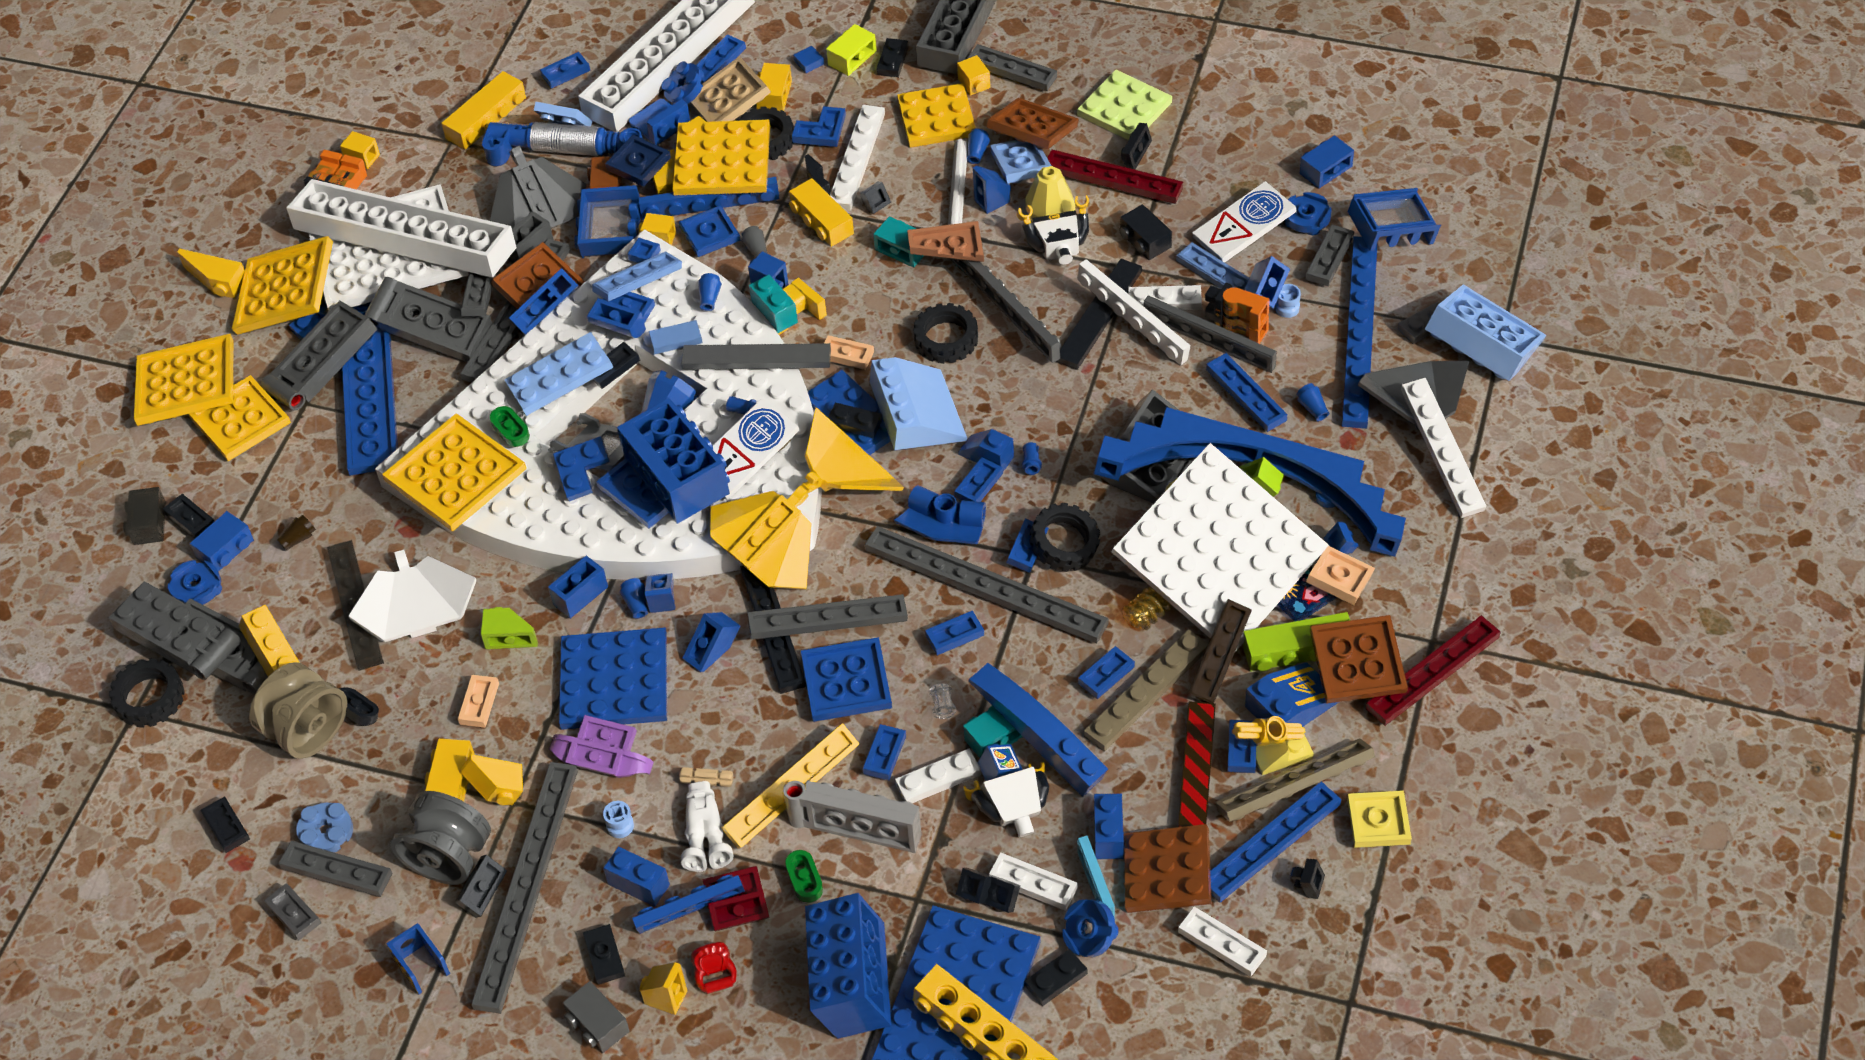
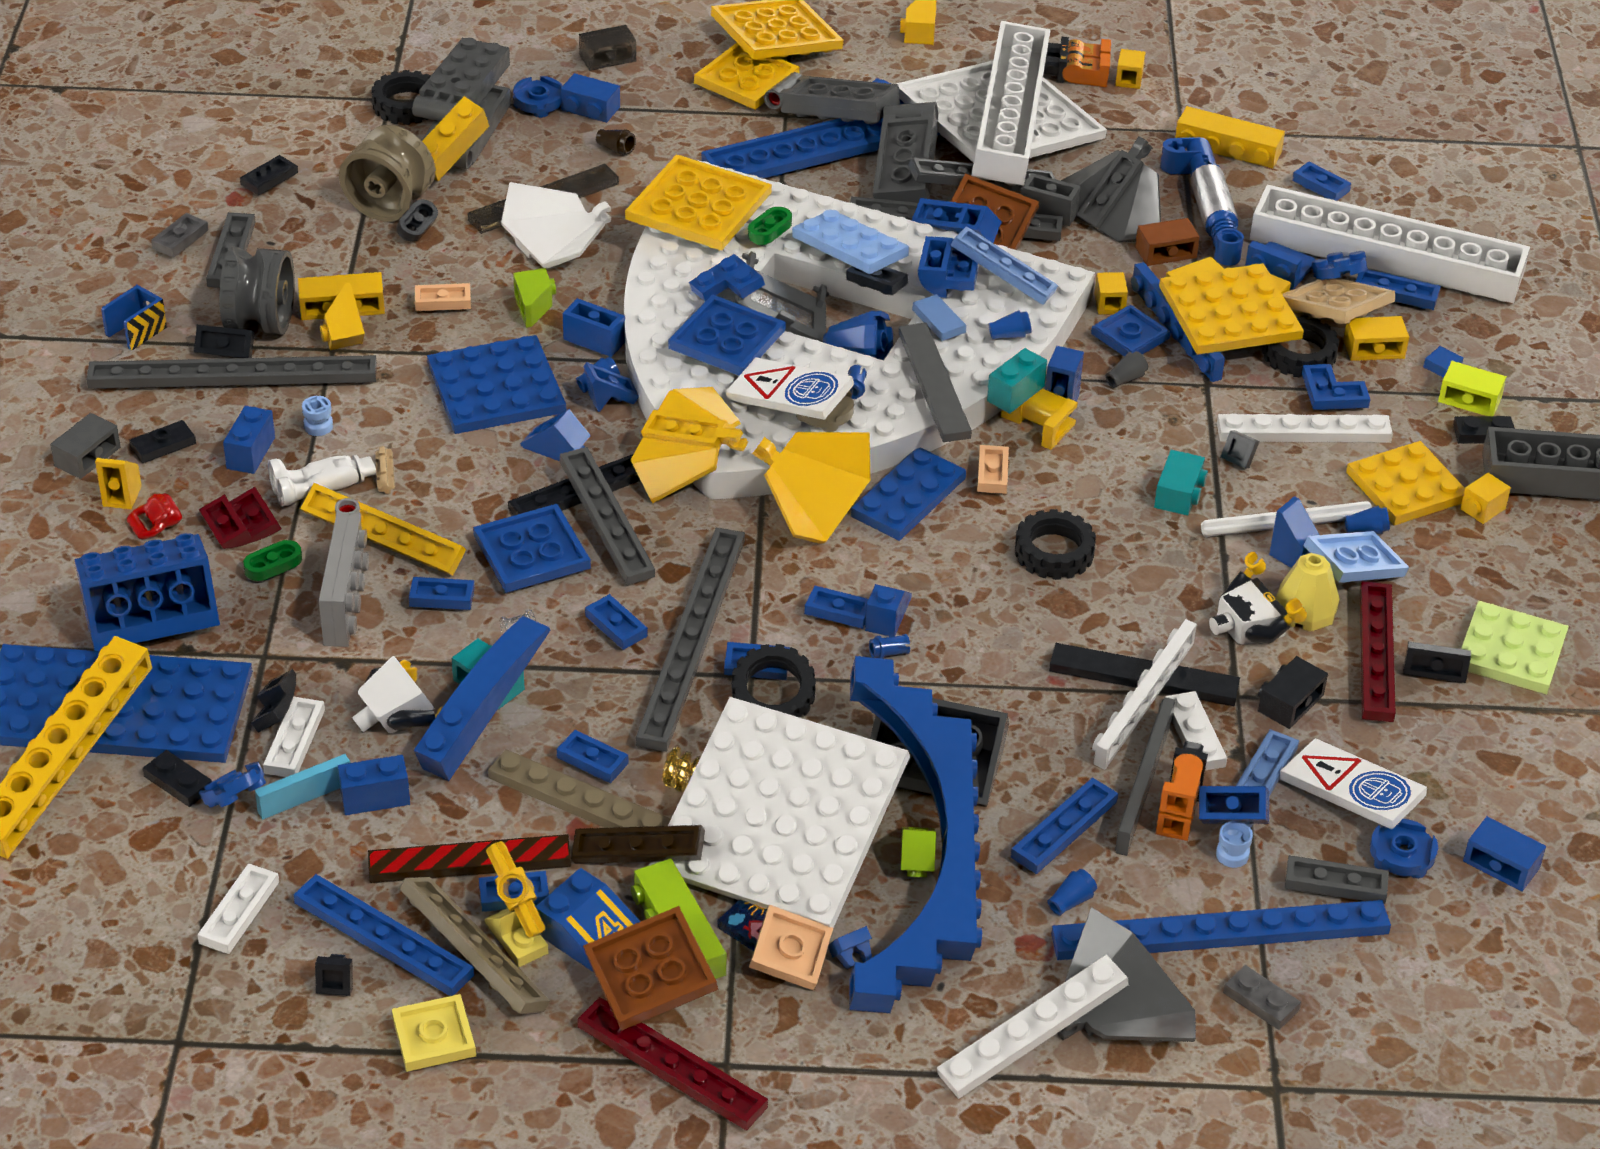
camera: 70 degrees right, 10 degrees down
black plate [163,494,215,539] -> none
yellow plate [232,236,333,335] -> none
medium blue plate [296,802,353,853] -> none
light blue plate [534,102,592,126] -> none
medium lavender plate [549,715,654,778] -> none
window [574,185,641,258] -> none
dark blue plate [605,135,671,187] -> none
blue brick [617,398,730,524] -> none
blue tile [628,238,661,263] -> none
blue plate [632,875,745,934] -> none
yellow brick [789,178,854,247] -> none
black slope [805,154,831,195] -> none
black plate [828,402,882,438] -> none
light blue slope [869,357,967,450] -> none
blue panel [894,485,986,544] -> none
white plate [895,748,981,803] -> none
nougat wing [907,221,984,262] -> none
dark grey plate [950,258,1061,363] -> none
dark grey plate [967,44,1057,91] -> none
blue brick [978,744,1022,781] -> none
dark orange plate [987,97,1079,149] -> none
dark orange plate [1124,824,1211,913] -> none
blue window [1347,188,1441,251] -> none
light blue slope [1425,284,1546,381] -> none

